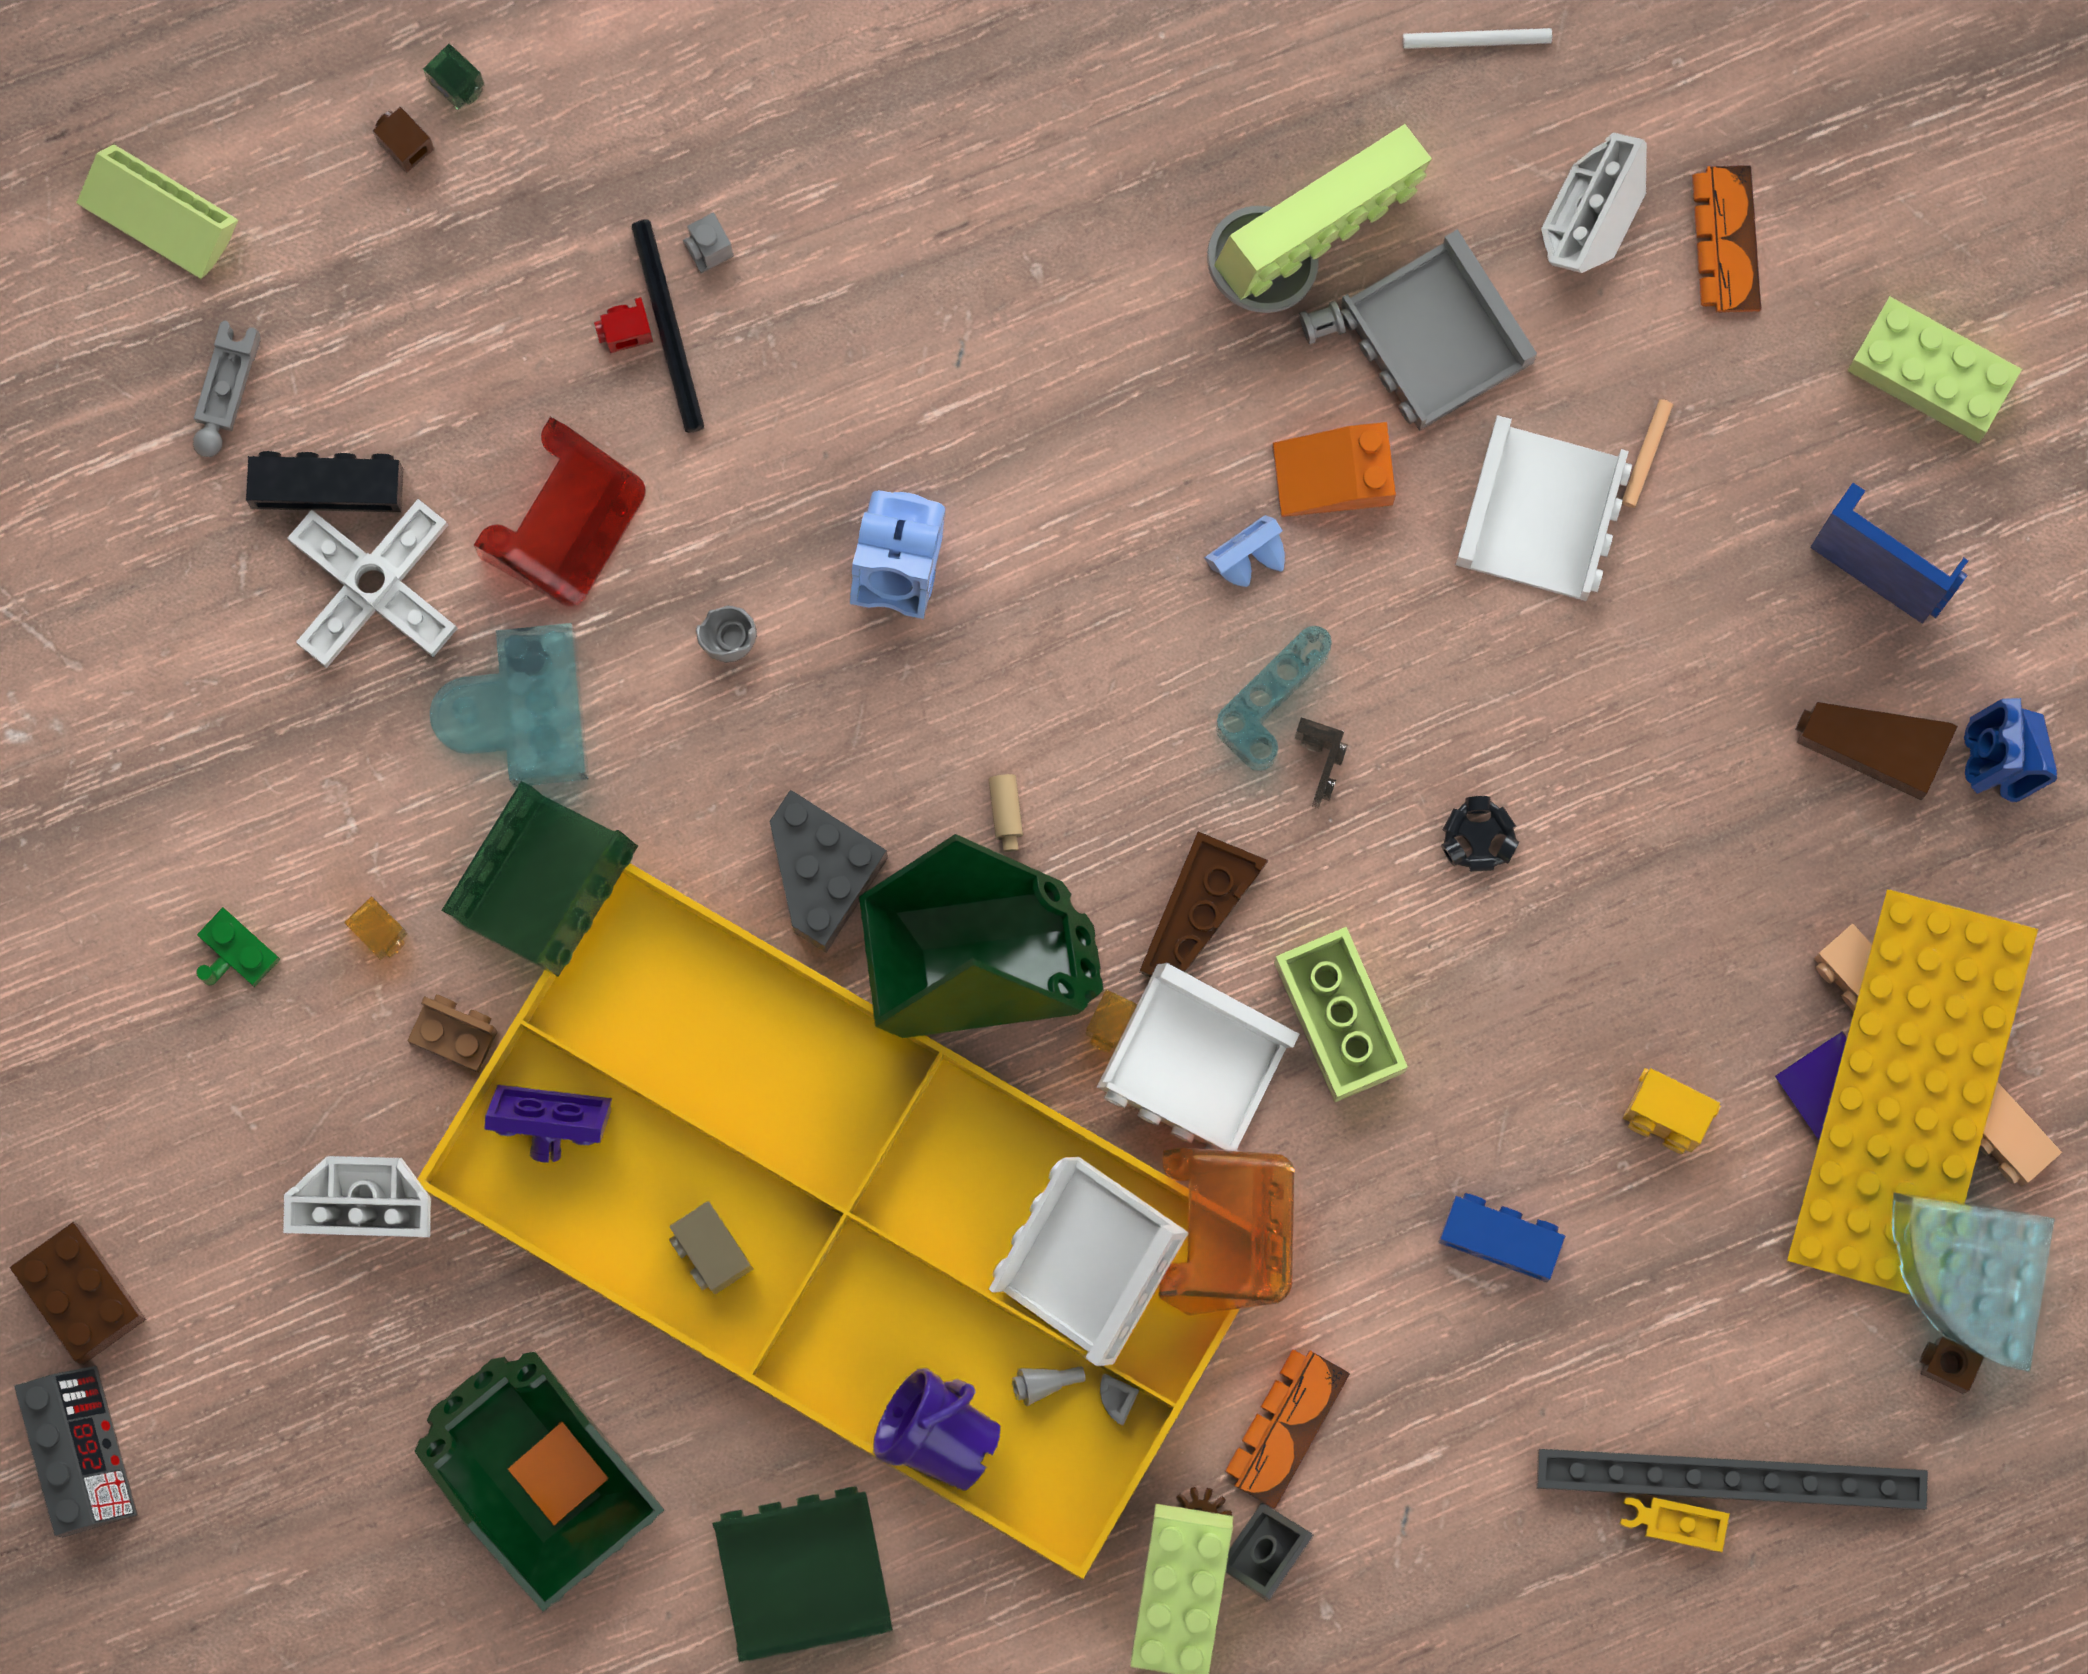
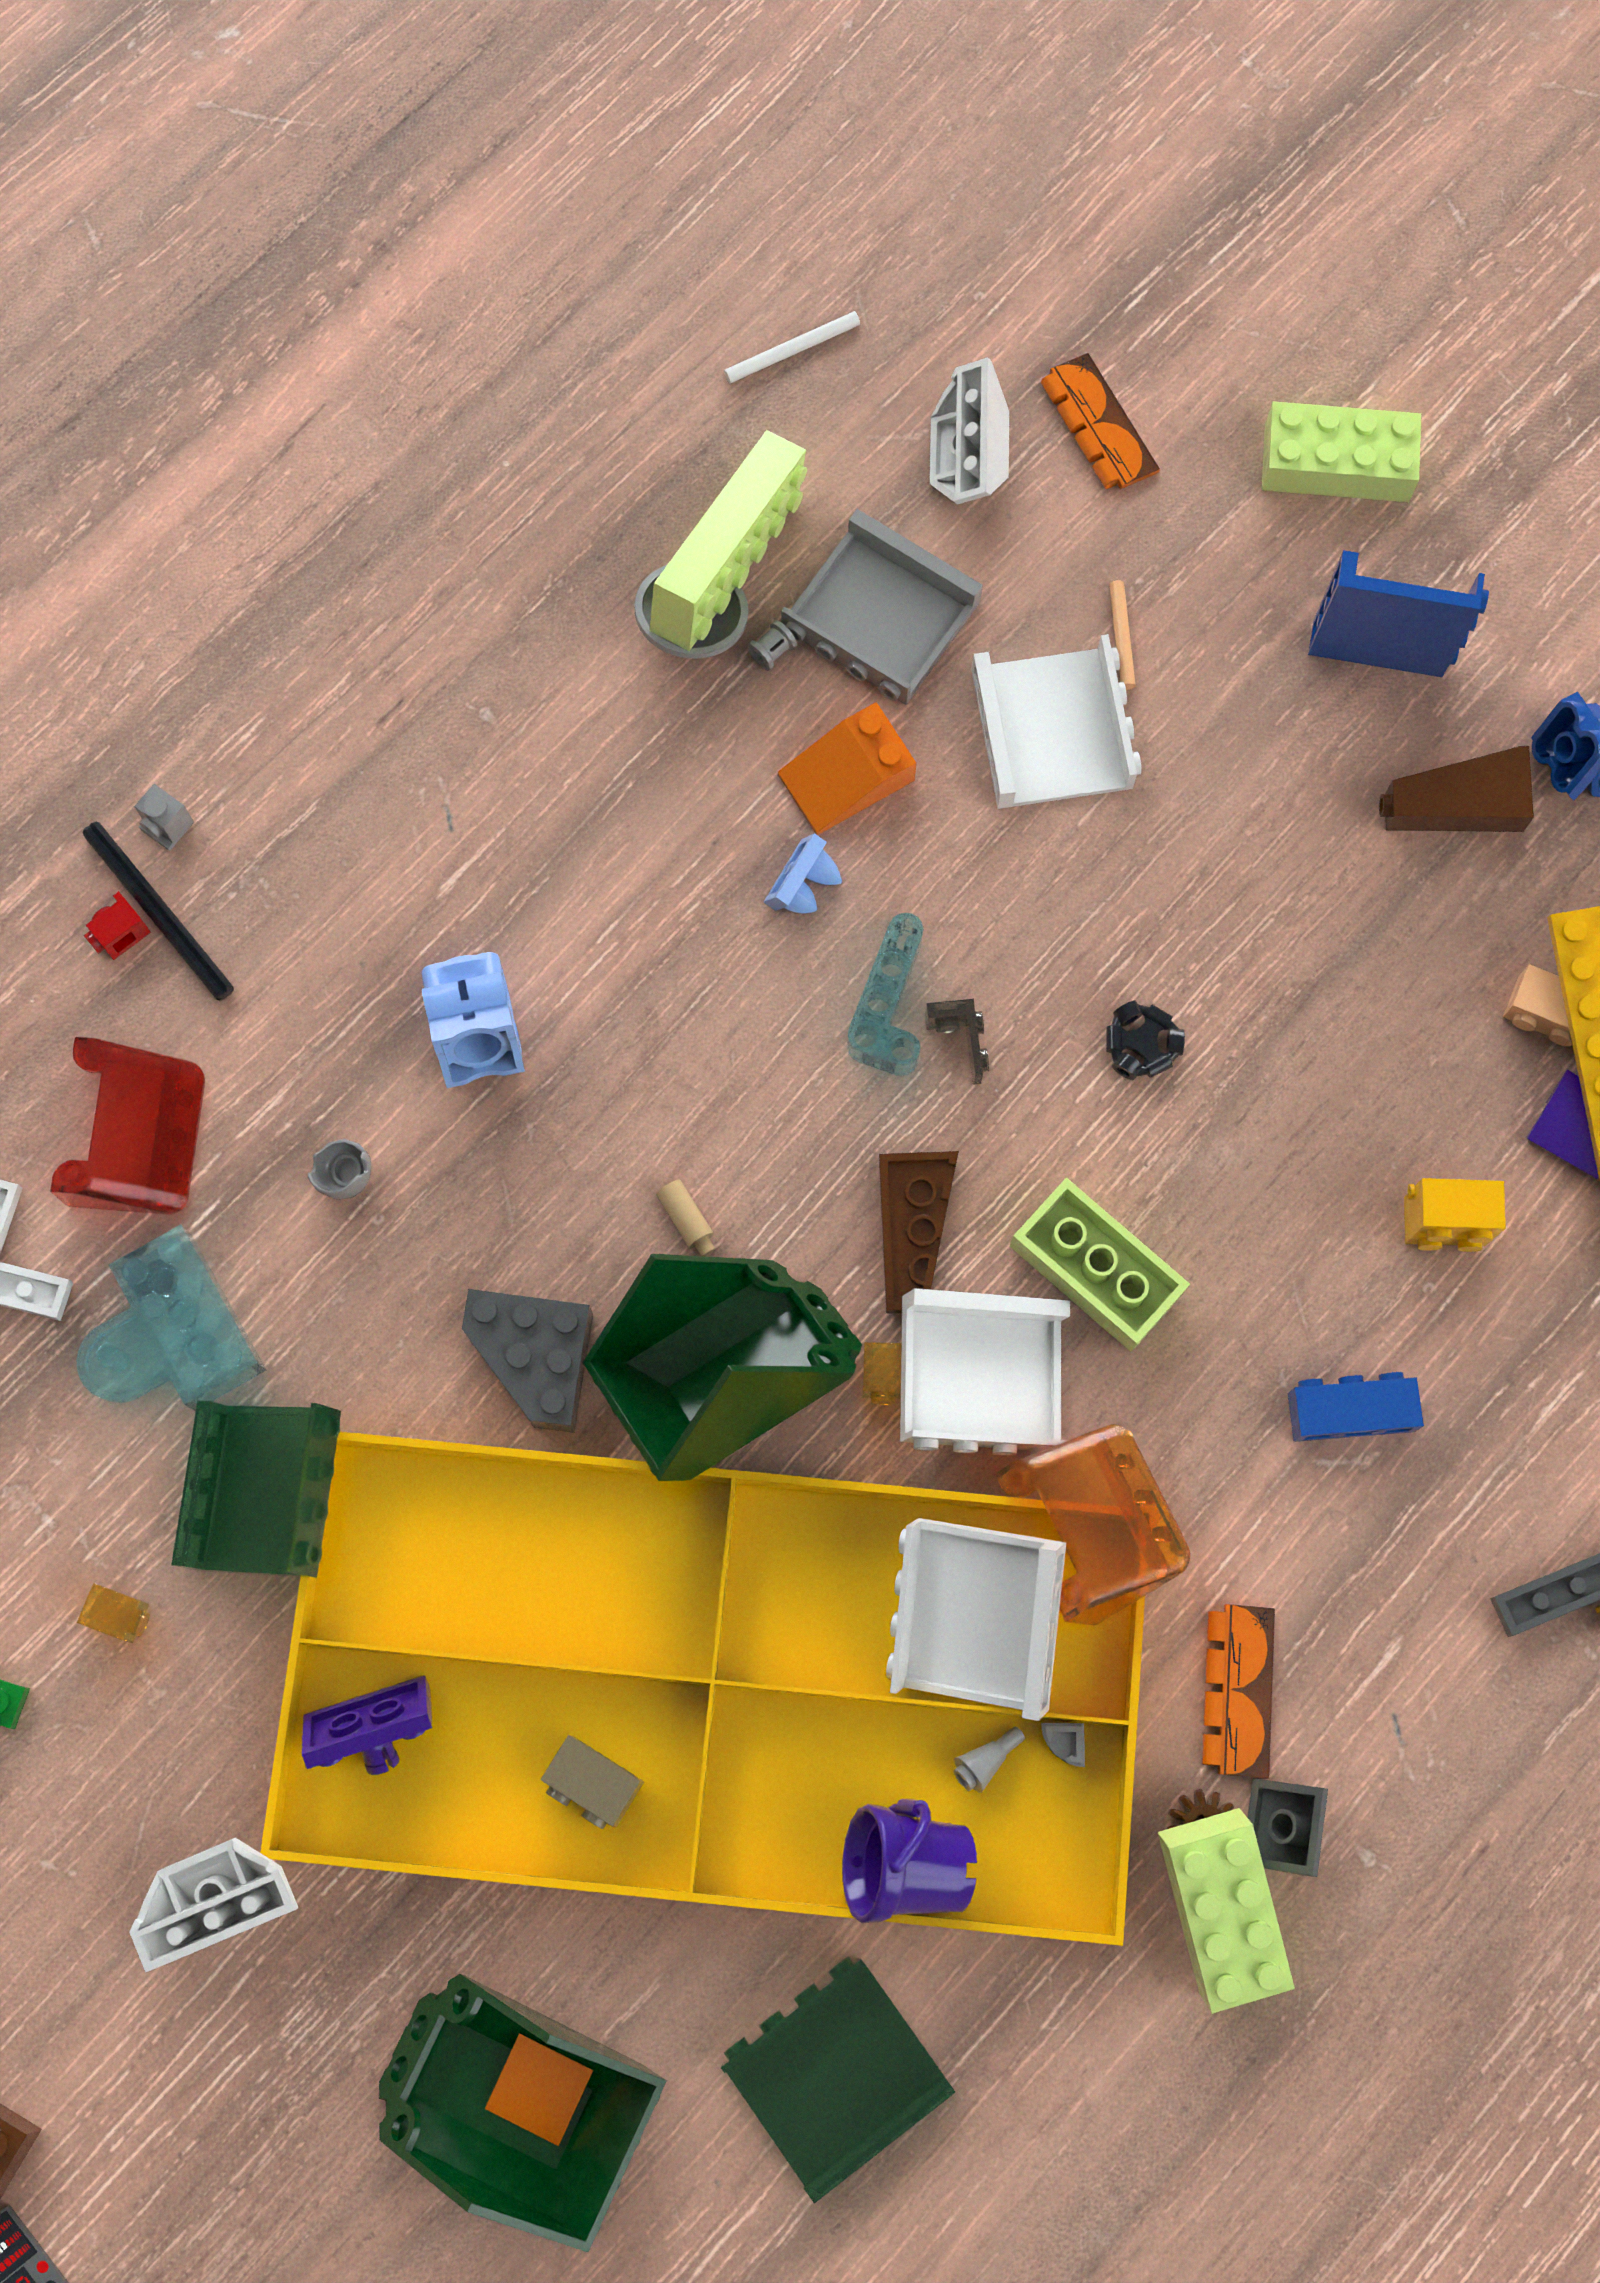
camera: 25 degrees left, 5 degrees down
medium nougat bracket [407,994,497,1073] -> none

